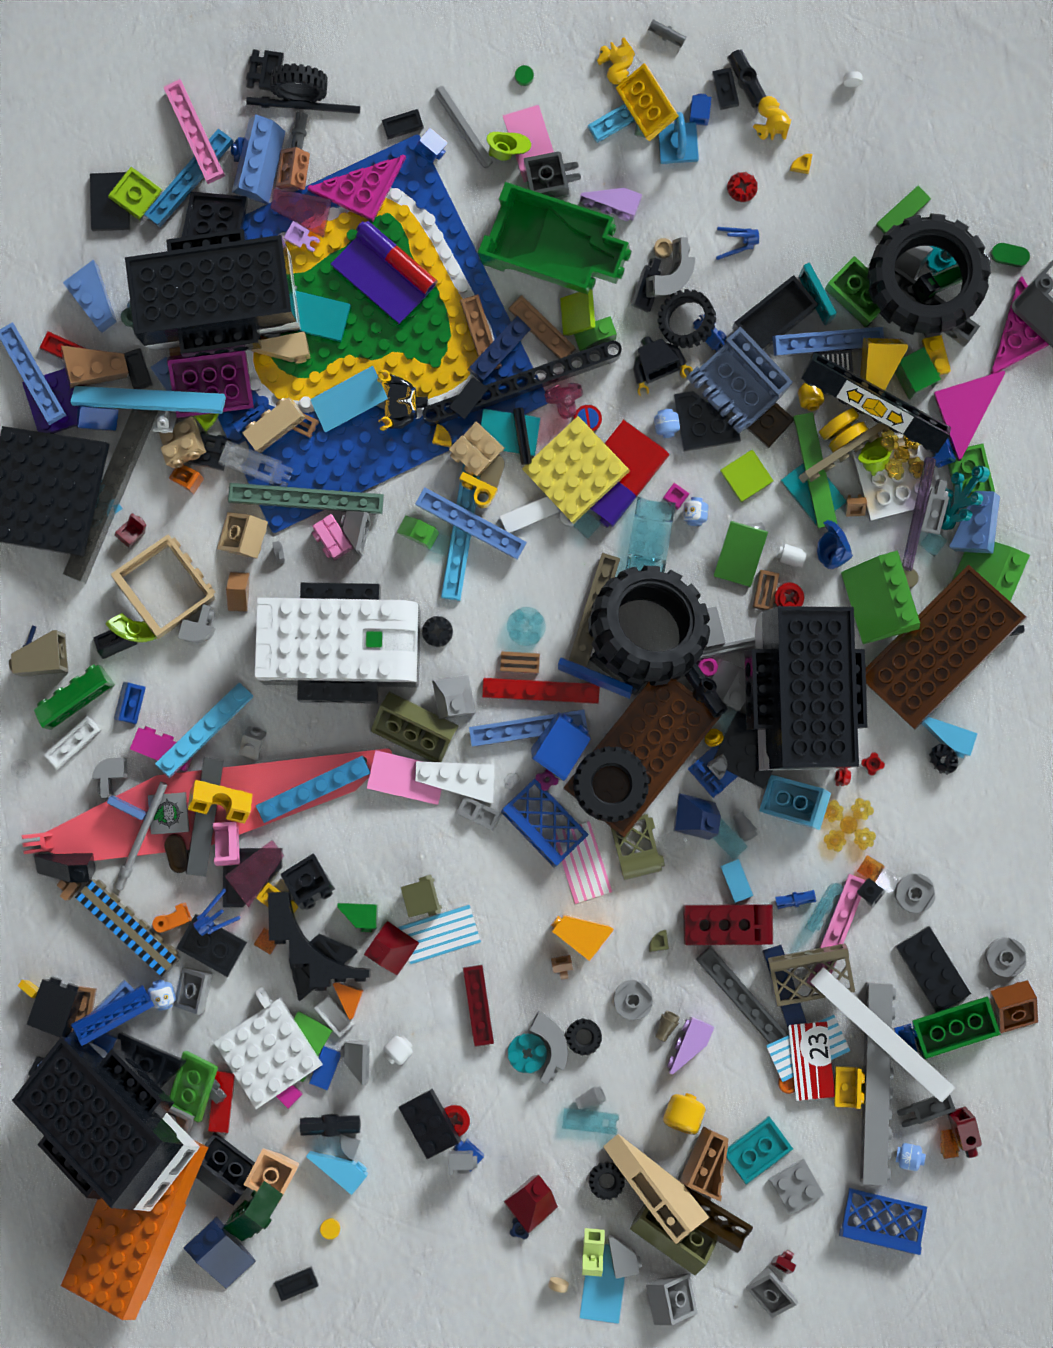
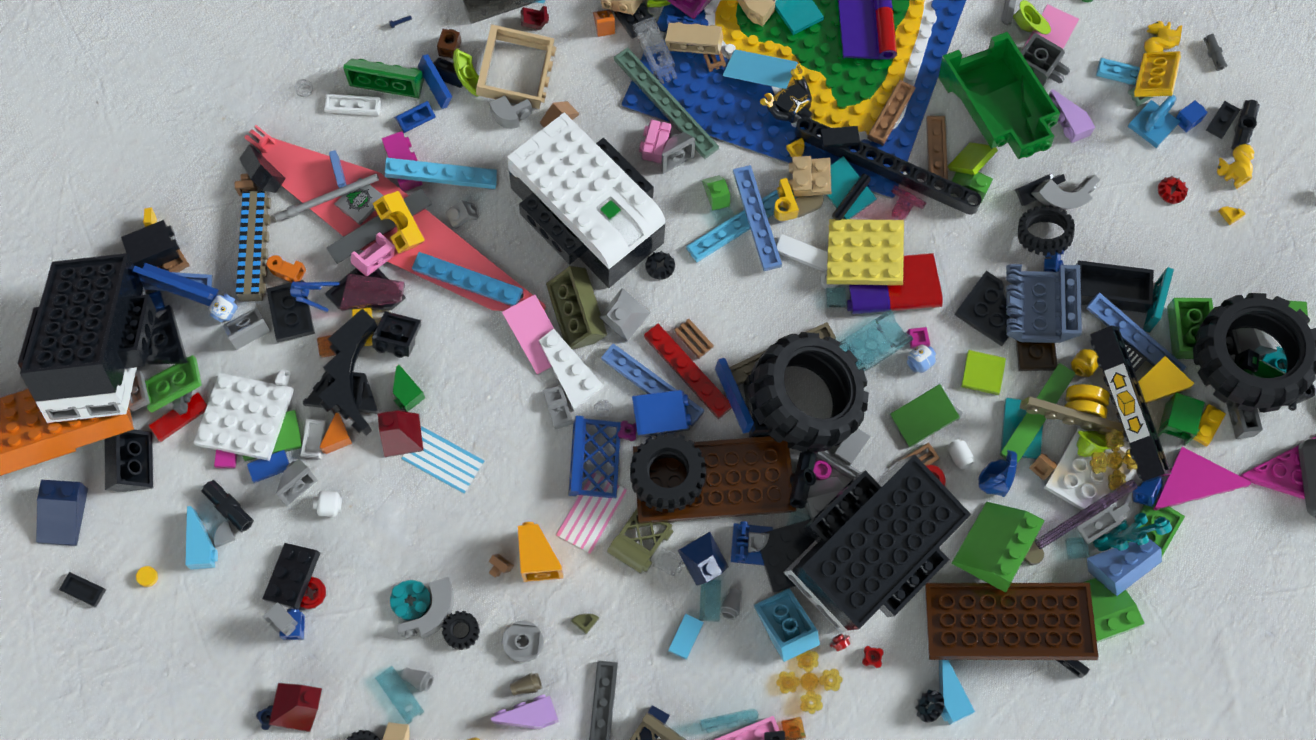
camera: 45 degrees right, 15 degrees down
dark tan slope [9,630,68,677] -> none
light grey brick [92,758,127,798] -> none
dark brown tile [164,834,188,873] -> none
tan slope [217,512,268,559] -> none
dark green wedge [223,1181,283,1241] -> none
light nougat slope [244,1148,299,1202] -> none
light grey tile [272,541,285,564] -> none
olive plate [401,875,442,918] -> none
dark red plate [463,964,494,1047] -> none
dark blue plate [467,316,531,383] -> none
clear light blue plate [507,607,546,646] -> none
piece [574,405,602,432] -> none
black torso [633,336,693,397] -> none
tan tile [654,238,673,259] -> none
light blue head [654,409,680,438] -> none
dark red hinge [683,904,773,945] -> none
yellow plate [704,728,724,747] -> none
blue plant [716,227,759,260] -> none
blue pin [775,890,816,909] -> none
none -> blue tile [417,54,452,109]
none -> reddish brown brick [437,29,462,59]

